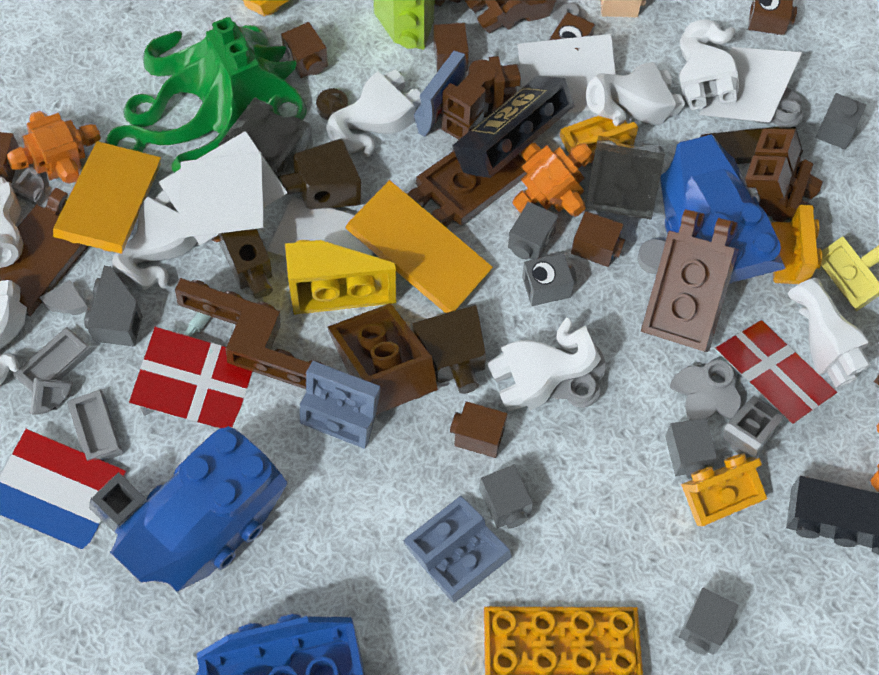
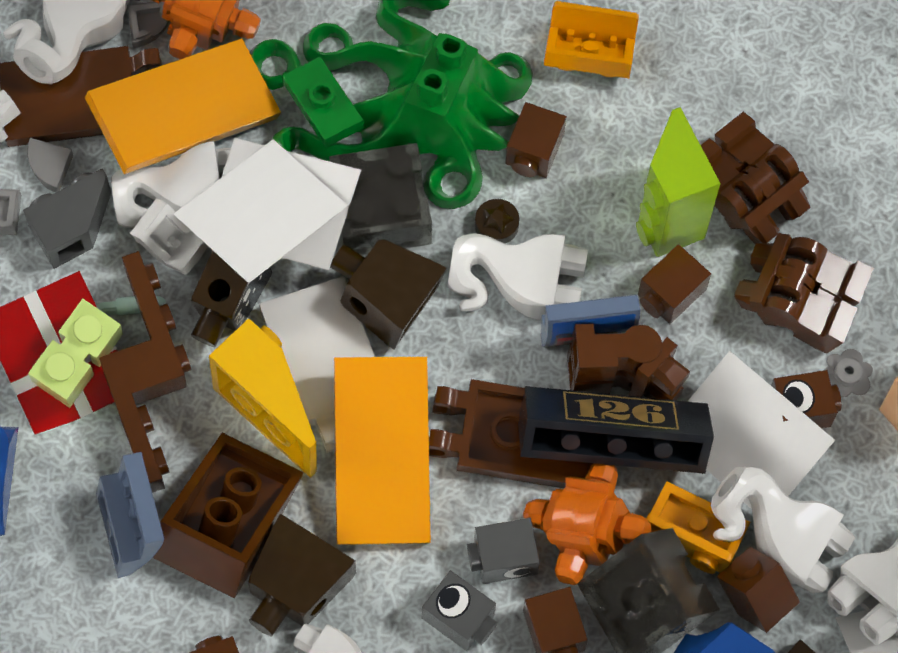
camera: 50 degrees right, 5 degrees up
none -> yellowish green piece [28,299,123,408]
none -> white bracket [130,198,208,275]
none -> green plate [282,57,364,148]
none -> reddish brown brick [717,546,800,633]

